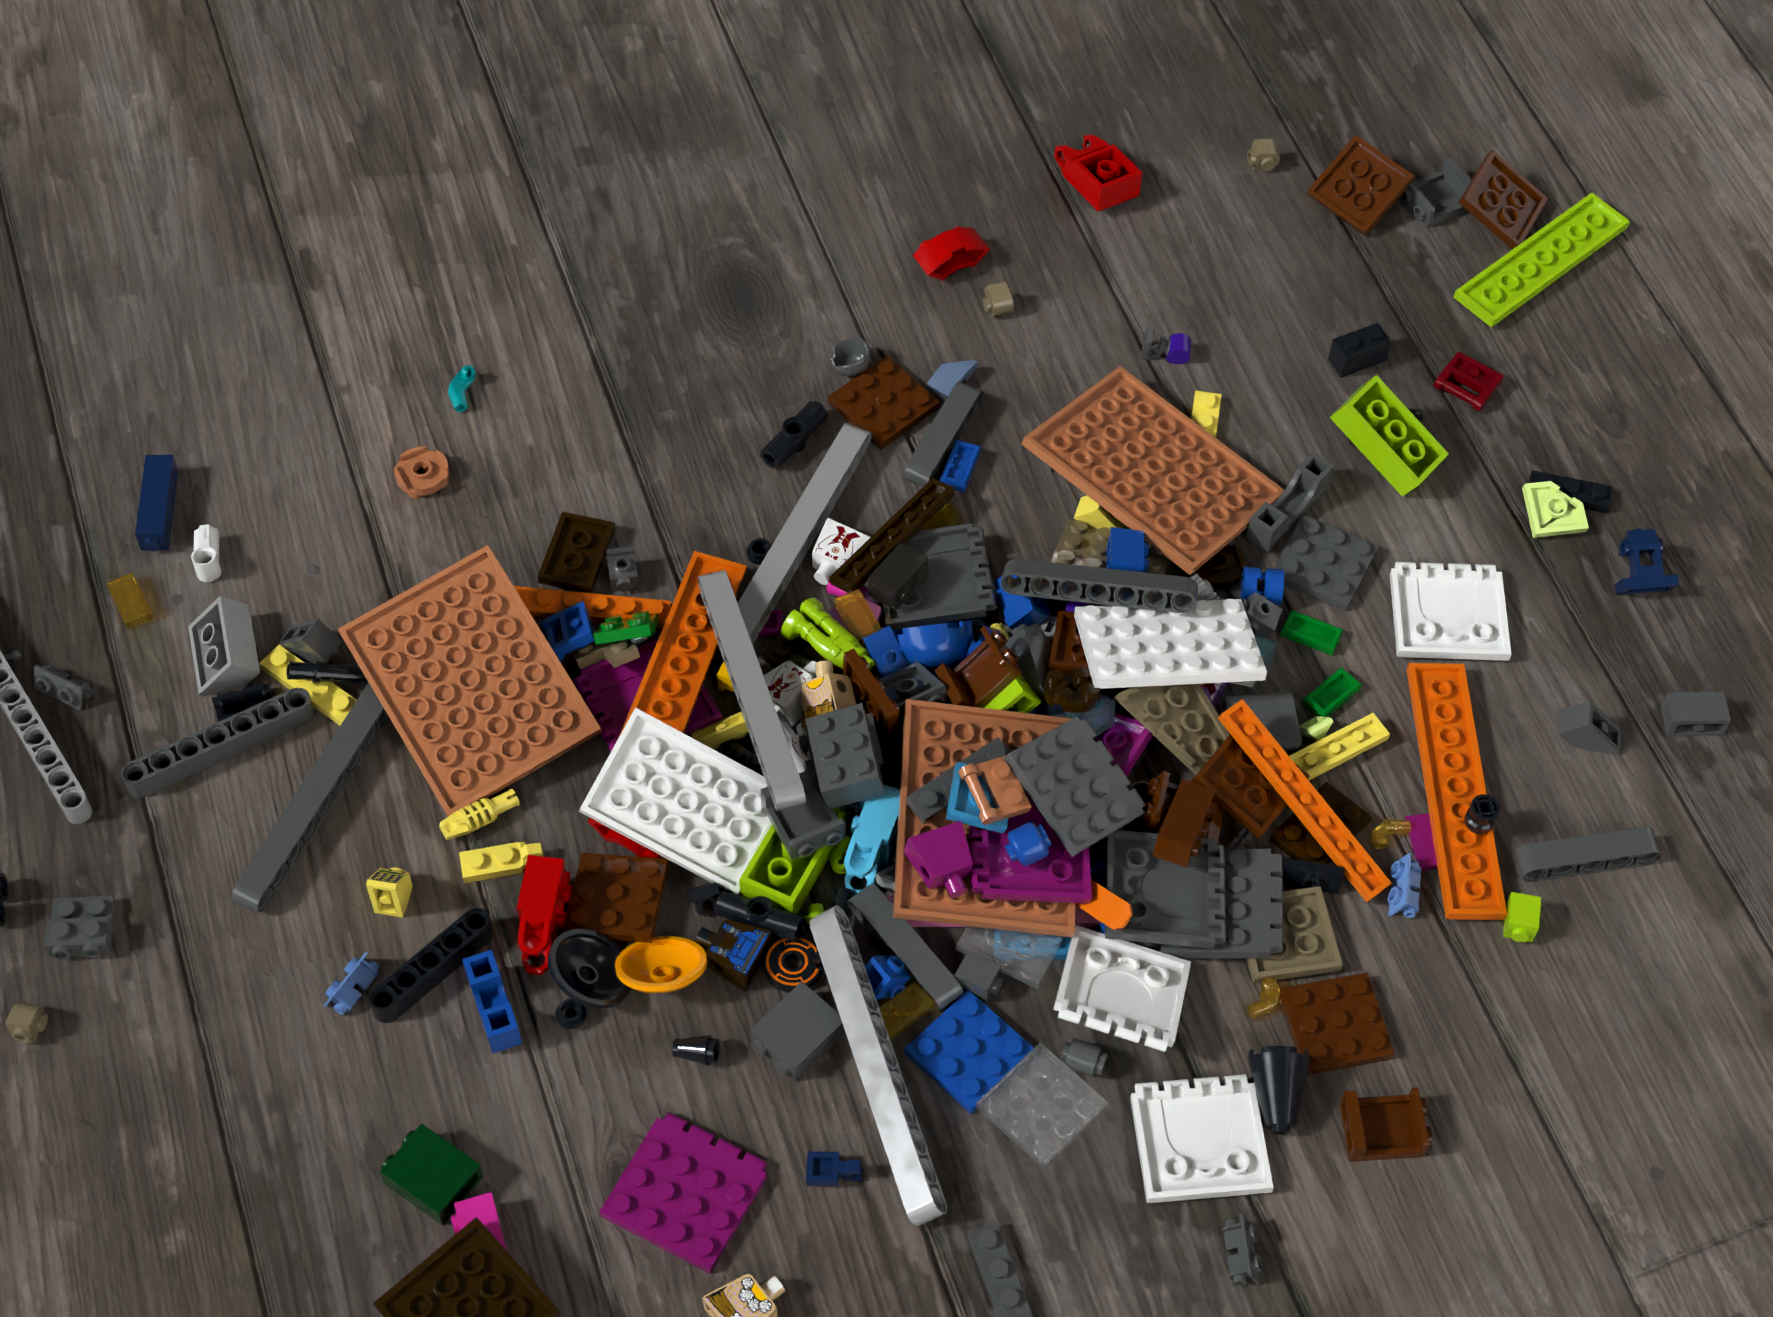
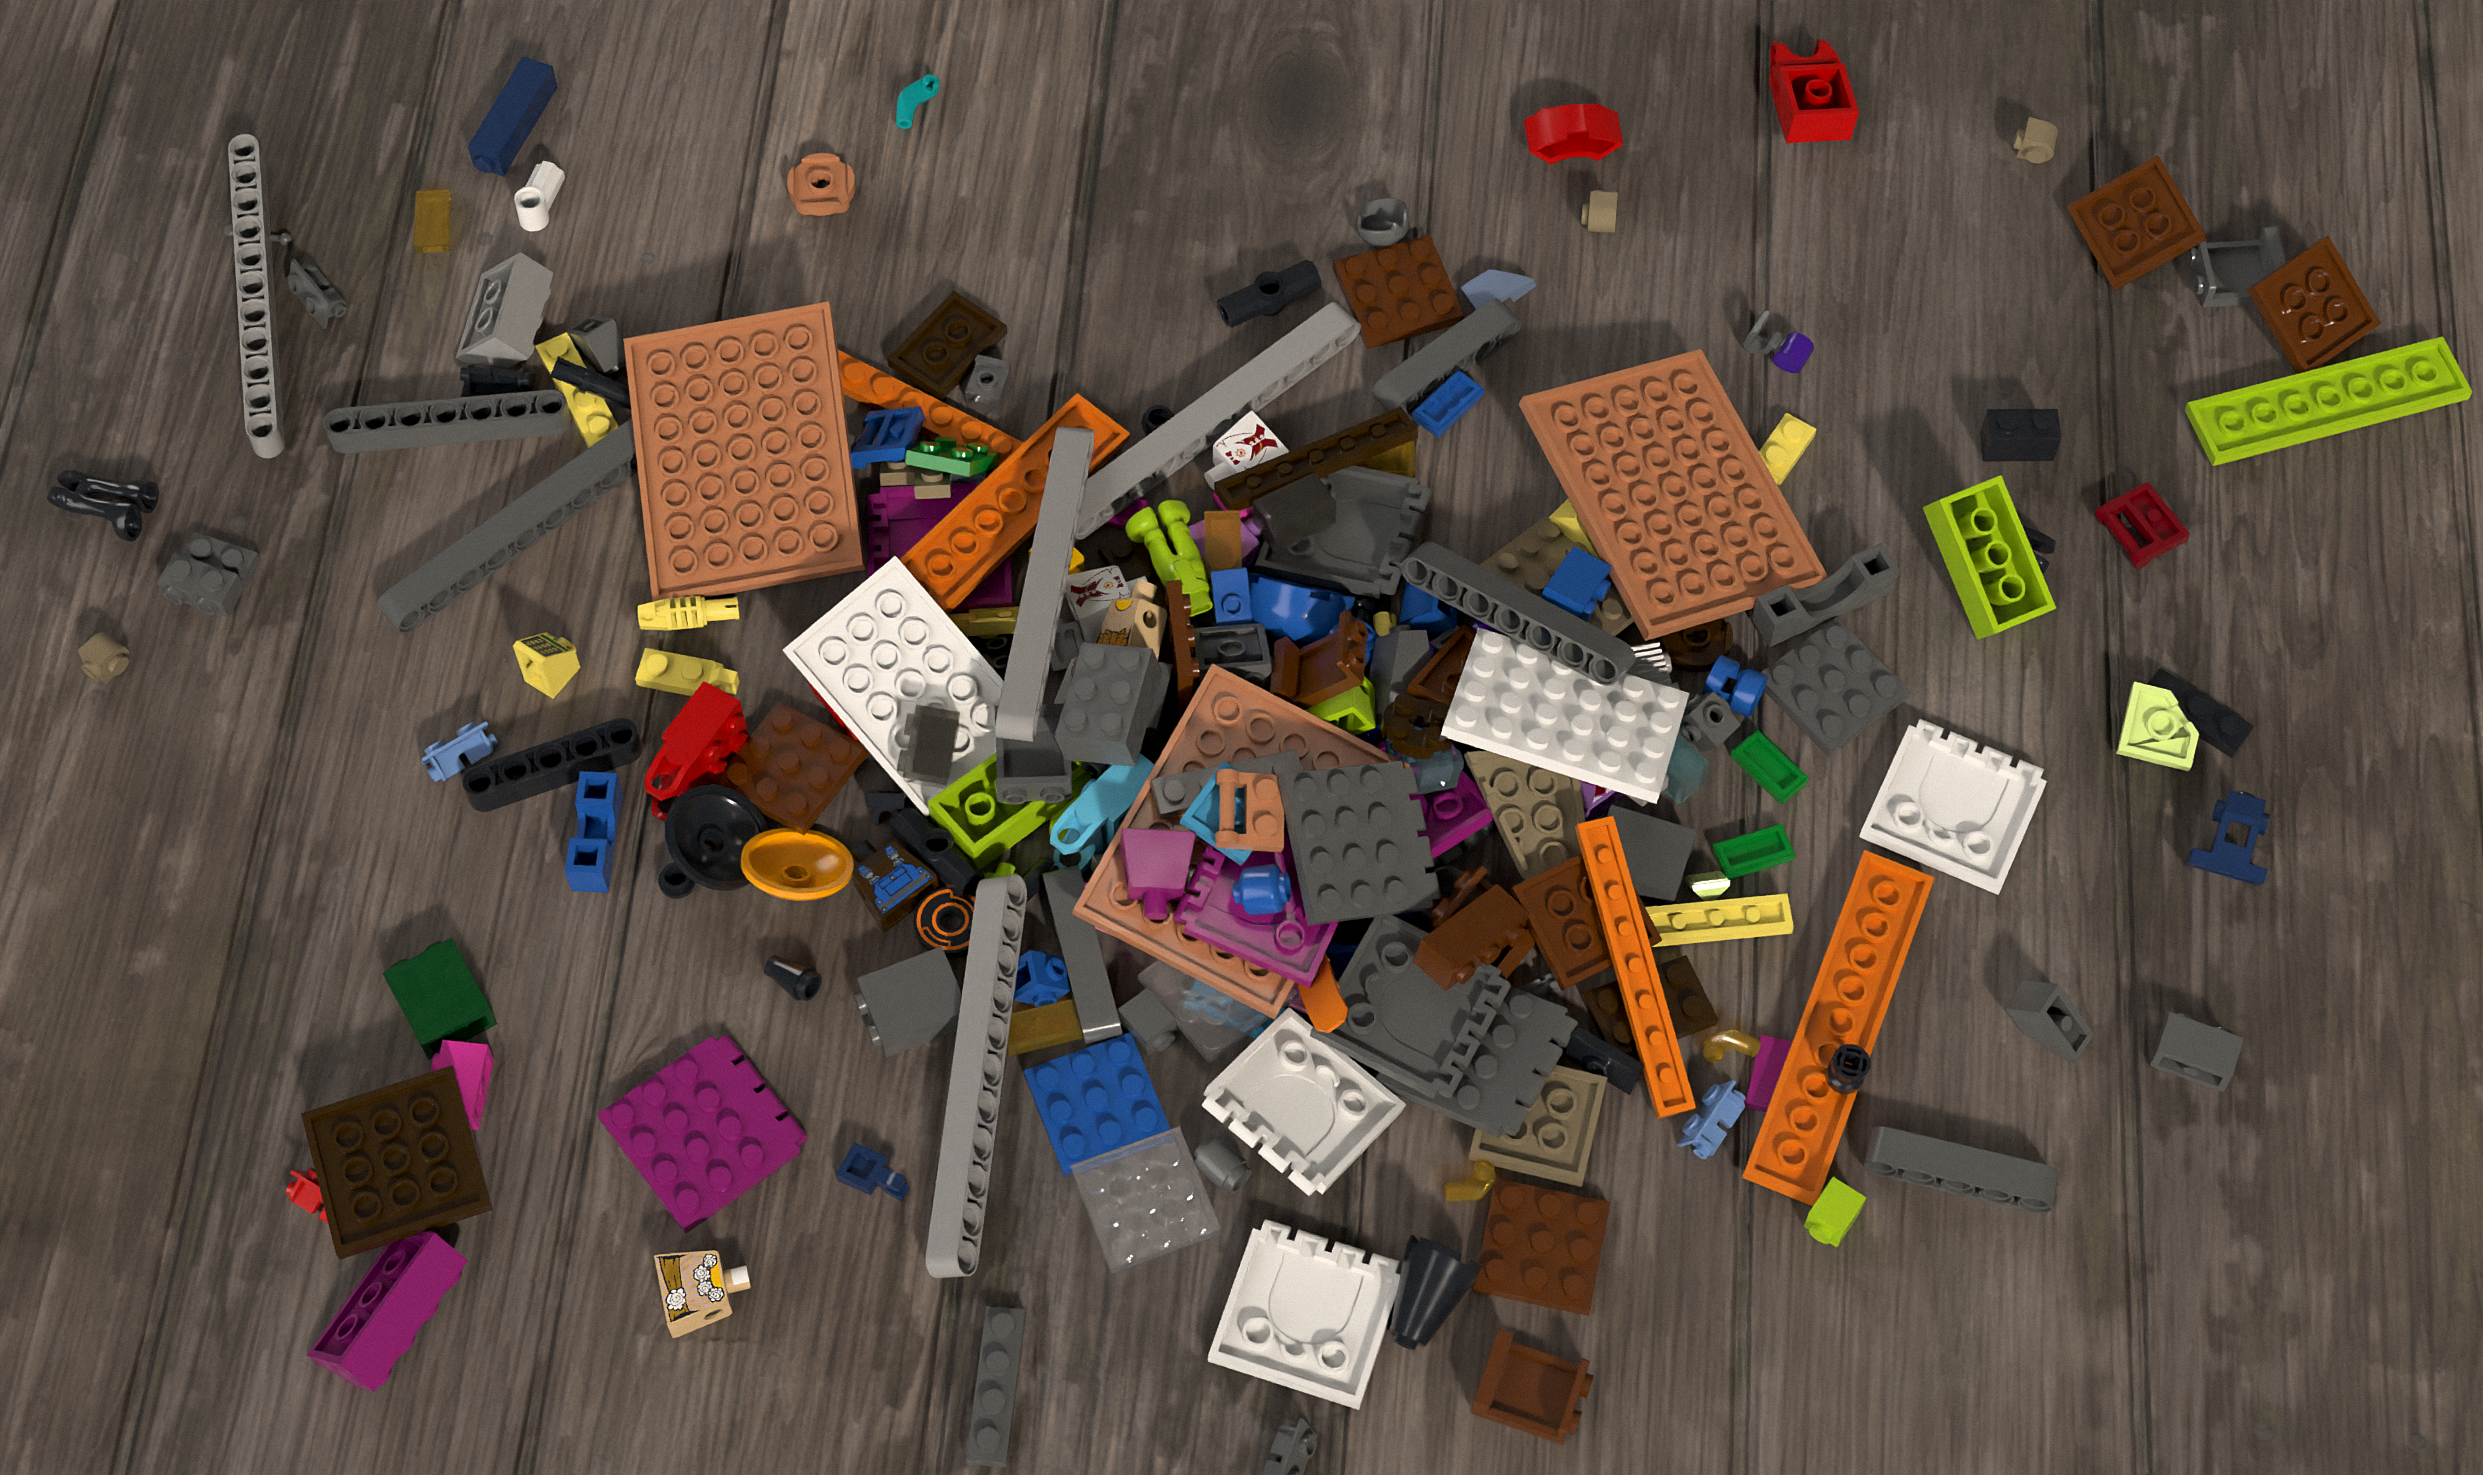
camera: 25 degrees right, 5 degrees up
none -> clear smoke brick [897,705,961,789]

